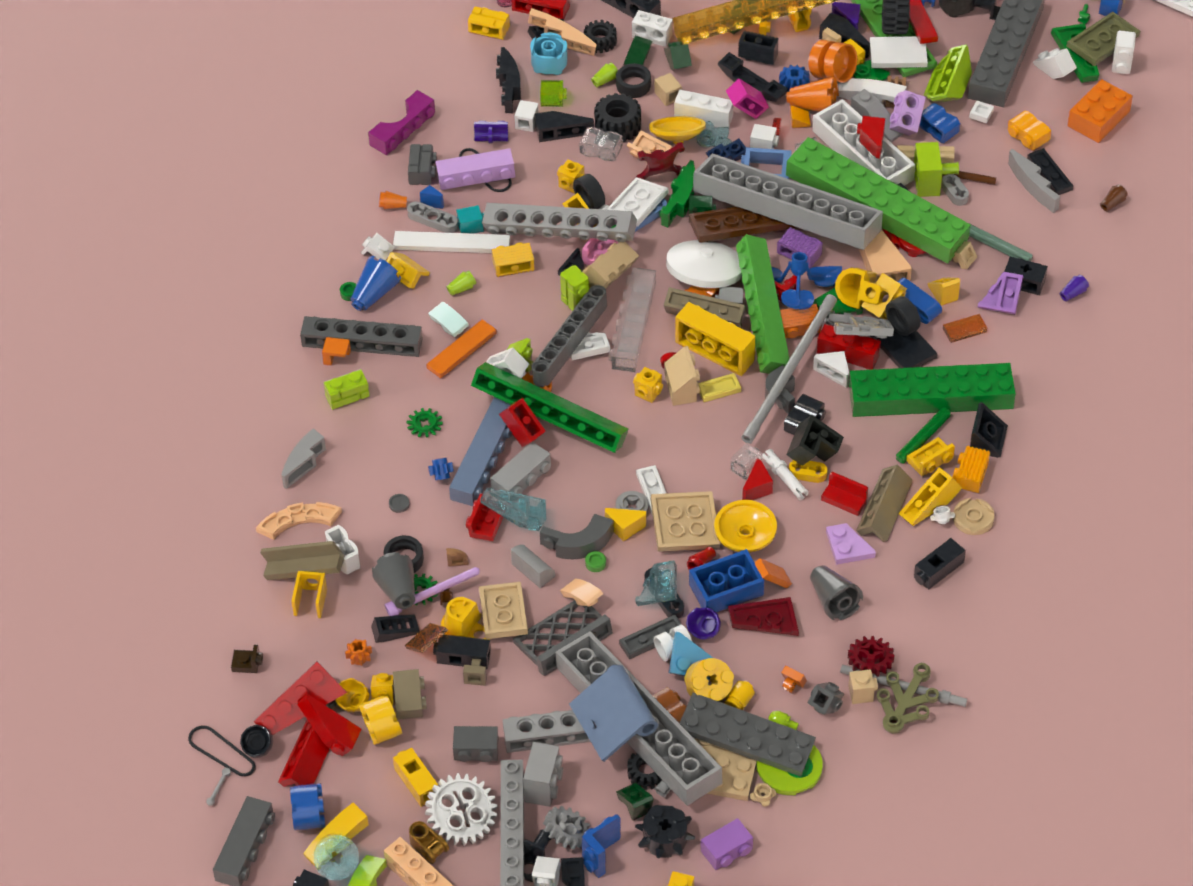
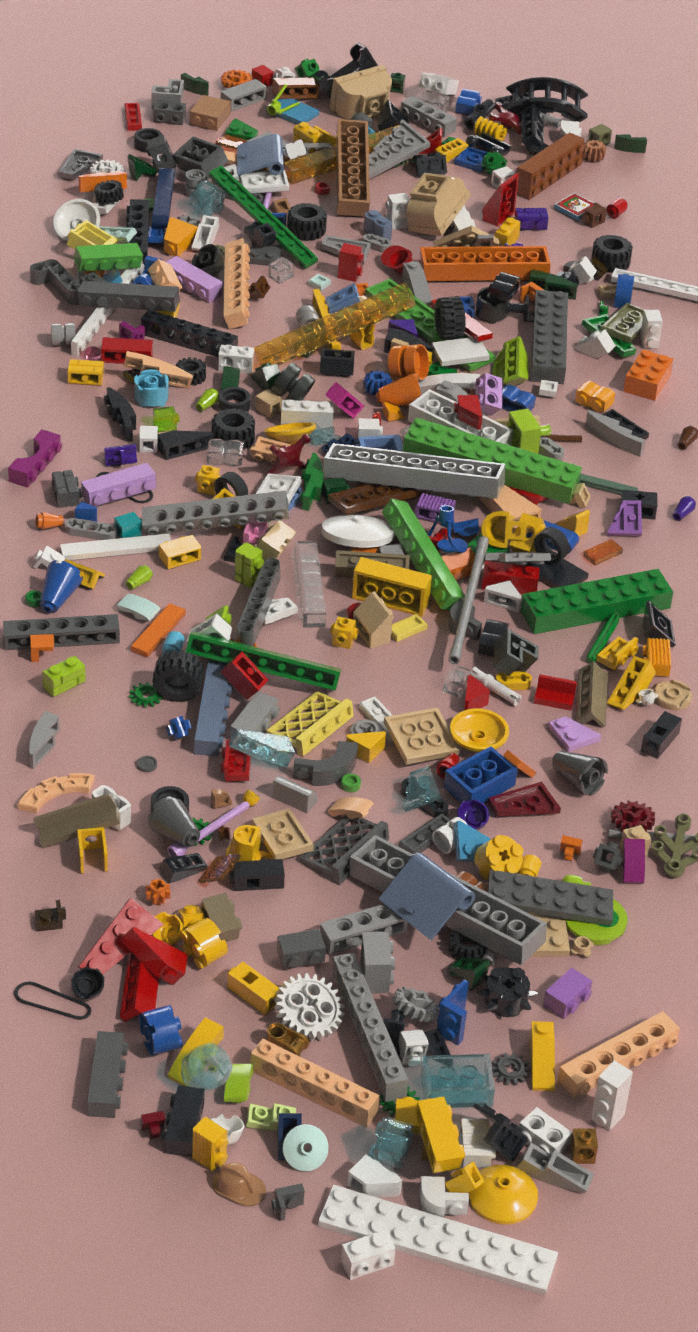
camera: 20 degrees left, 10 degrees down
light grey hinge [206,768,231,806] -> none
dark tan tile [463,659,487,686] -> none
black slope [718,52,788,102] -> none
none -> black tyre [152,650,204,702]
none -> medium azure brick [162,631,185,656]
none -> yellow hinge [243,789,261,807]
none -> light yellow fence [266,691,354,757]
none -> pearl dark grey wheel [271,362,316,401]
none -> magenta slope [622,838,645,884]

